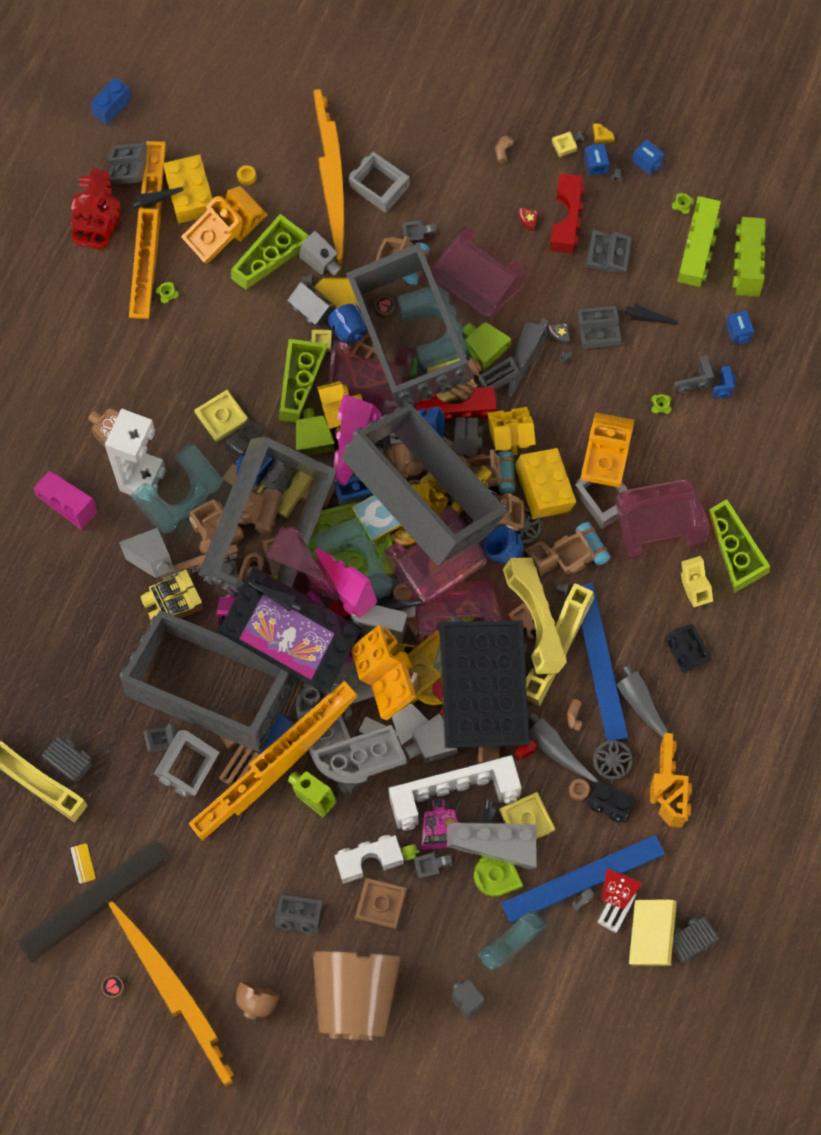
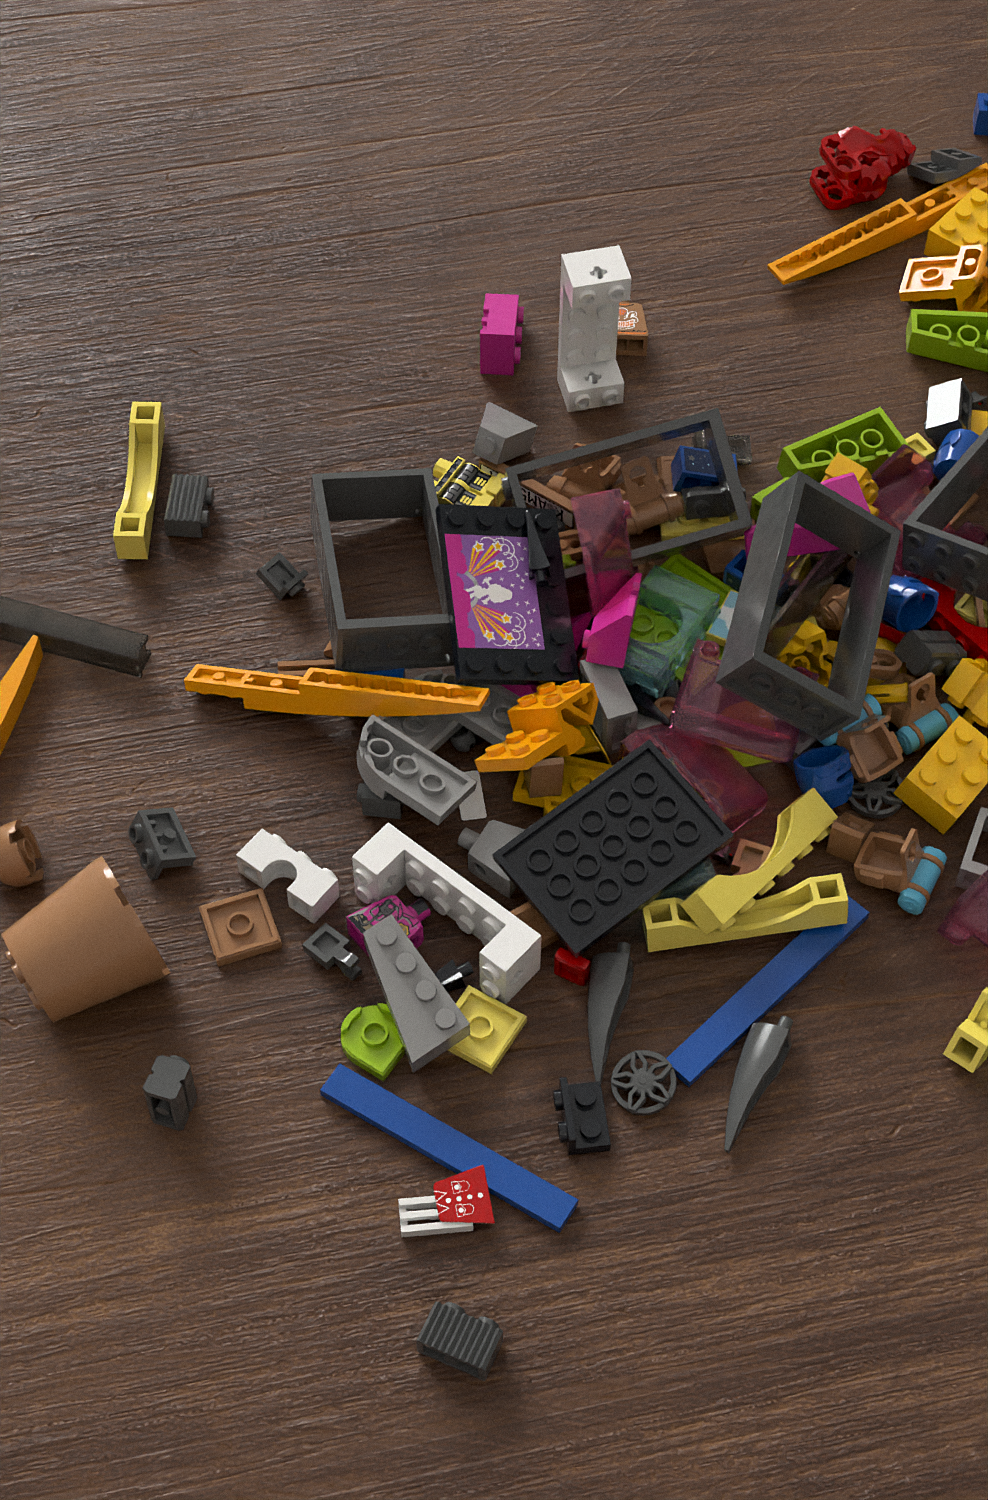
camera: 55 degrees right, 15 degrees down
yellow sticker [71,844,96,884] -> none
clear light blue arch [129,443,224,534] -> none
black piece [132,187,184,209] -> none
light grey window [154,730,219,797] -> none
lime plate [156,282,179,303] -> none
light yellow tile [194,389,249,443] -> none
lime torso [288,772,337,818] -> none
white sticker [392,704,428,745] -> none
lime plate [400,845,420,861] -> none
clear light blue arch [477,910,547,971] -> none
medium nougat arm [567,699,582,731] -> none
medium nougat tile [569,779,590,801] -> none
dark grey tile [572,888,594,911] -> none
light yellow tile [629,900,677,966] -> none
light orange piece [650,733,692,828] -> none
black bracket [665,624,712,674] -> none

